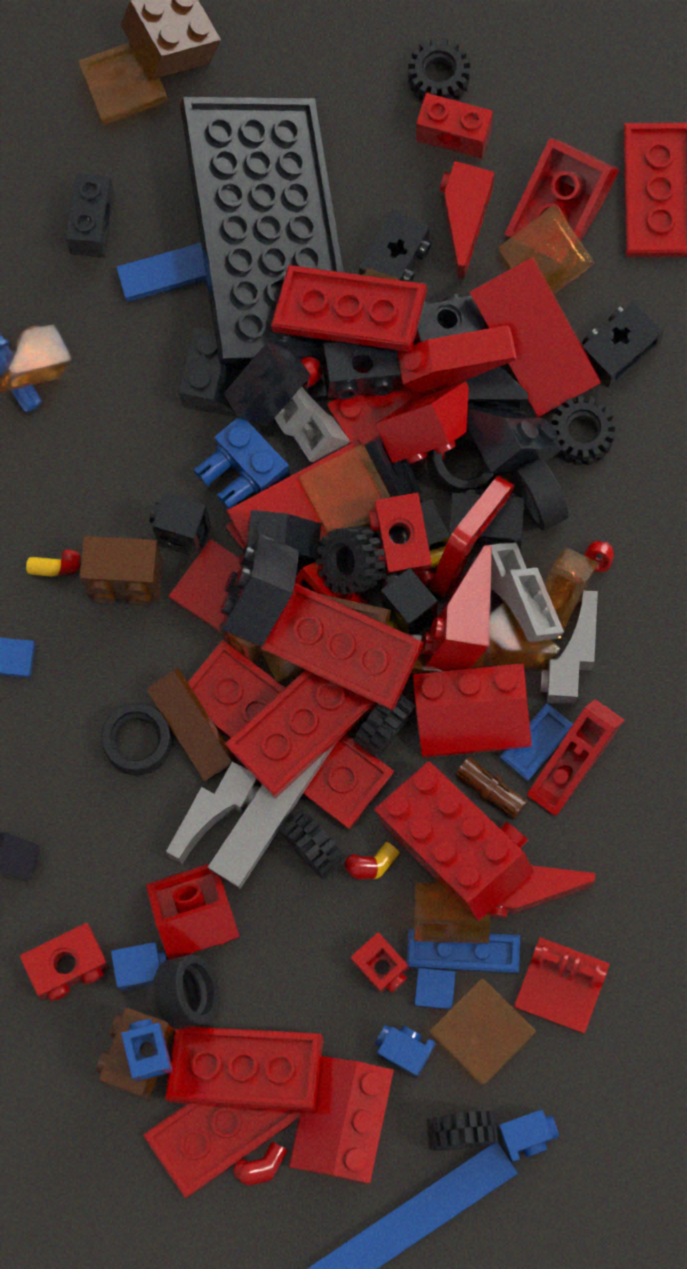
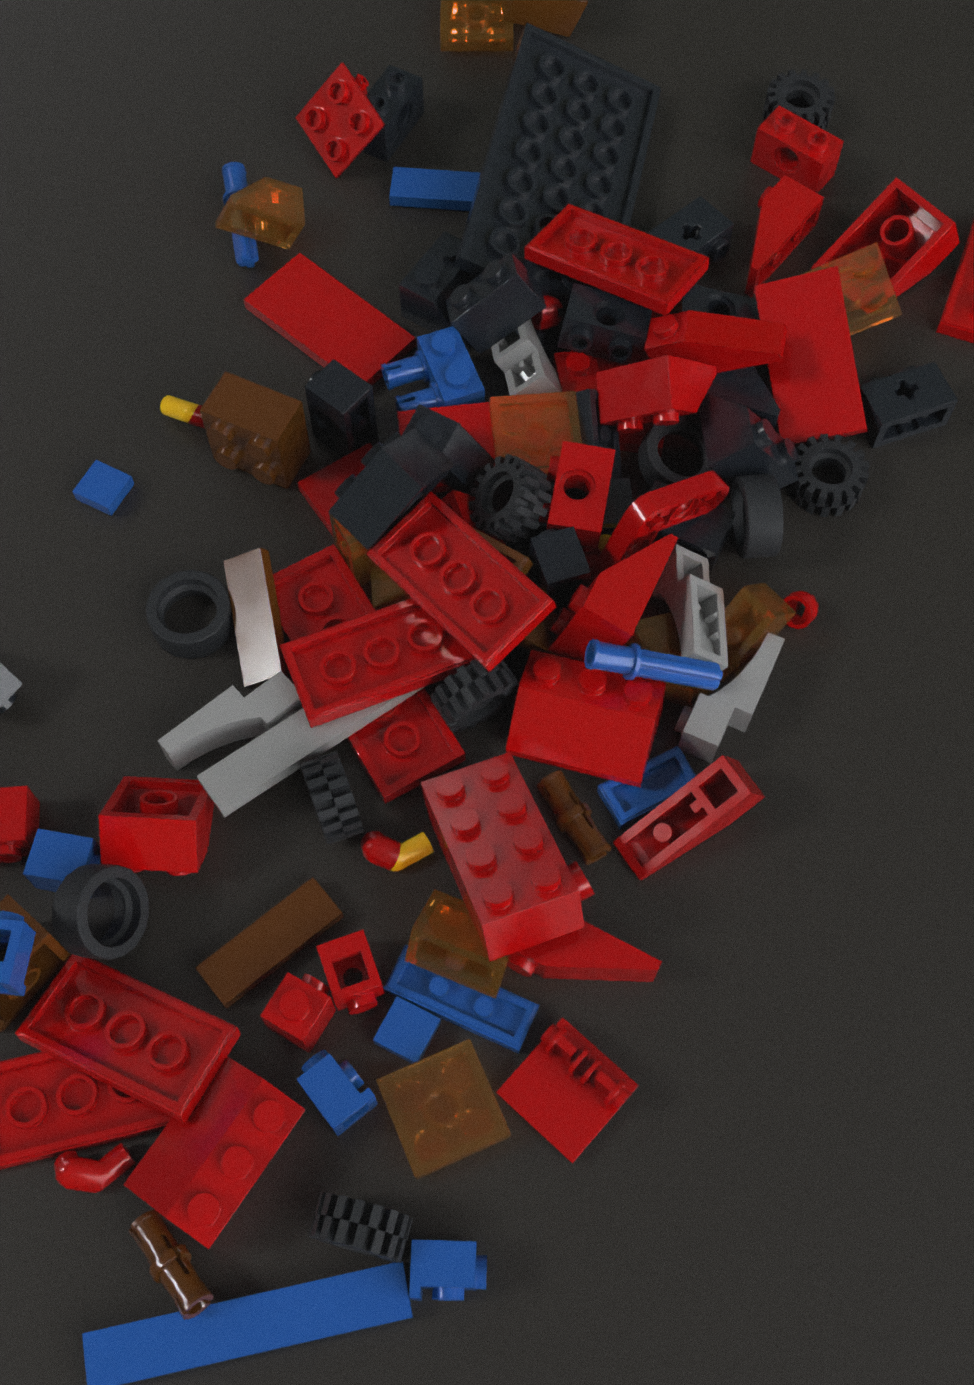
camera: 15 degrees right, 10 degrees down
none -> reddish brown pin [128,1210,213,1320]
none -> reddish brown tile [195,877,344,1009]
none -> red tile [244,253,416,385]
none -> red brick [260,972,336,1053]
none -> red hinge [295,62,385,178]
none -> blue axle [584,639,723,690]

